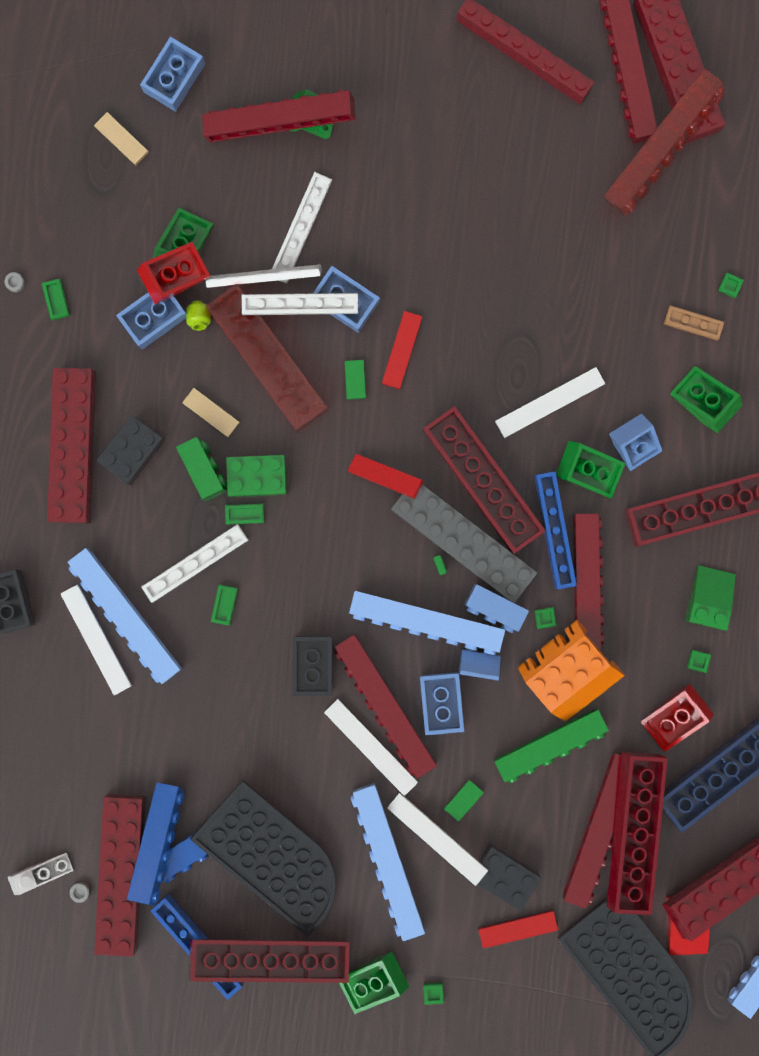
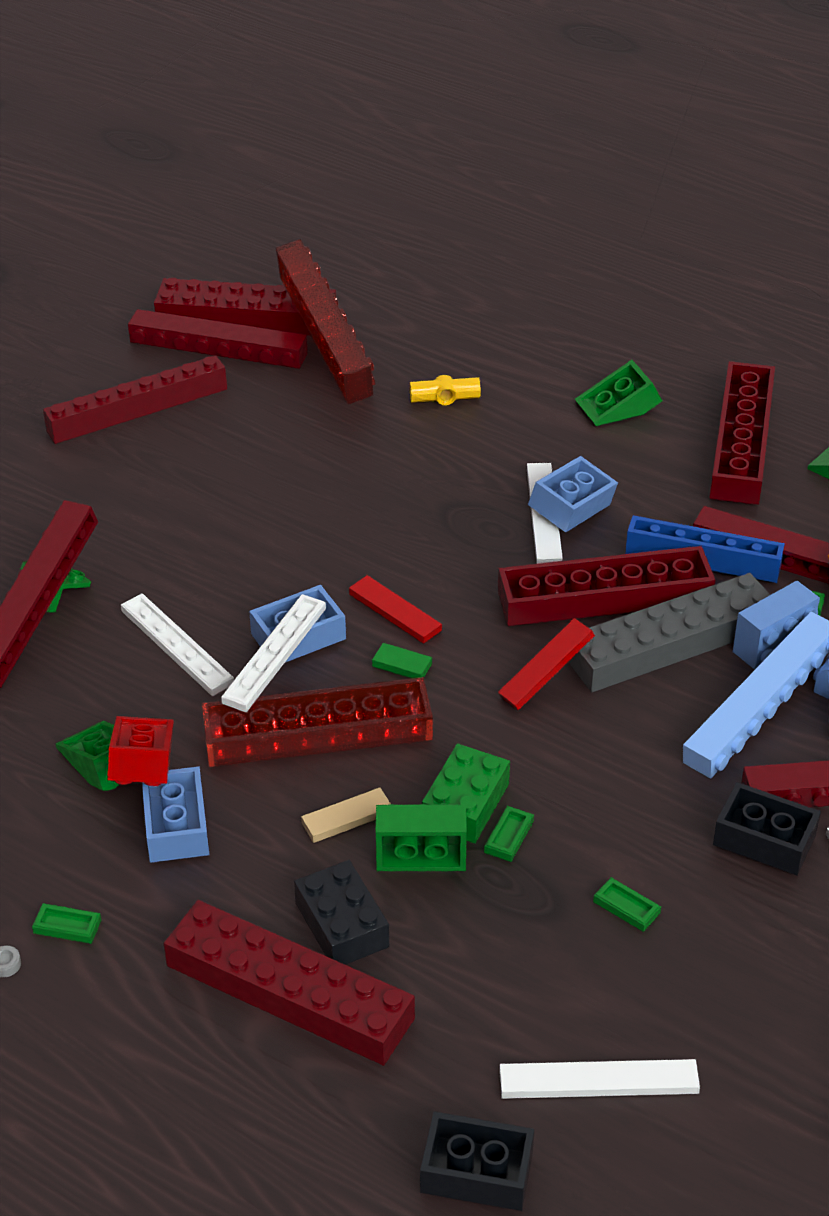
camera: 65 degrees left, 45 degrees down
light blue brick [68,548,182,684] -> none
white tile [142,524,249,603] -> none
lime head [186,301,211,331] -> none
white tile [206,264,322,288] -> none
green tile [433,555,447,576] -> none
green slope [556,441,625,499] -> none
medium blue slope [609,414,662,471] -> none
medium nougat tile [663,305,724,341] -> none
green tile [718,272,744,298] -> none
none -> yellow piece [409,375,481,405]
none -> medium blue brick [528,456,618,532]

